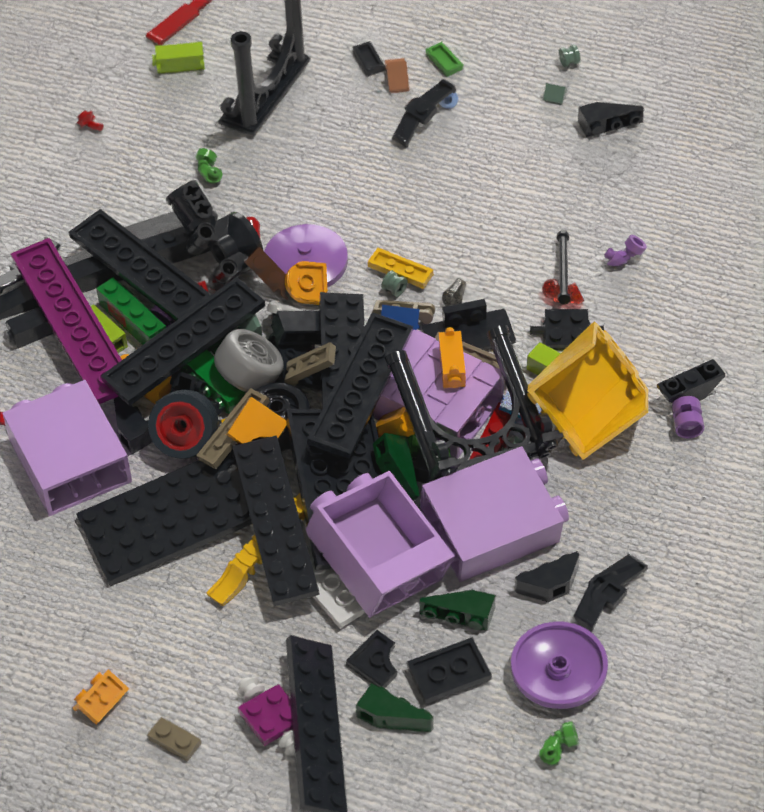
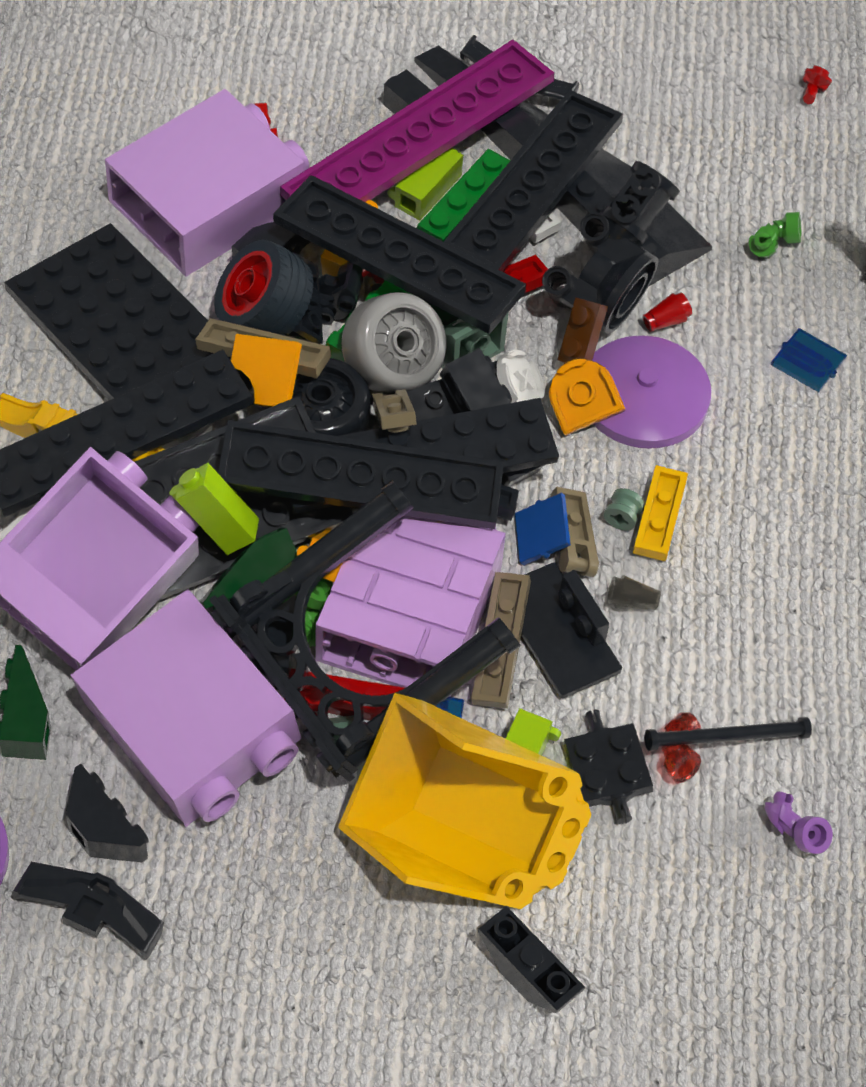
camera: 70 degrees right, 5 degrees up
light orange brick [439,327,466,388] -> none
medium lavender wheel [672,396,705,438] -> none
none -> lime brick [169,463,259,555]
none -> clear blue piece [771,328,847,392]

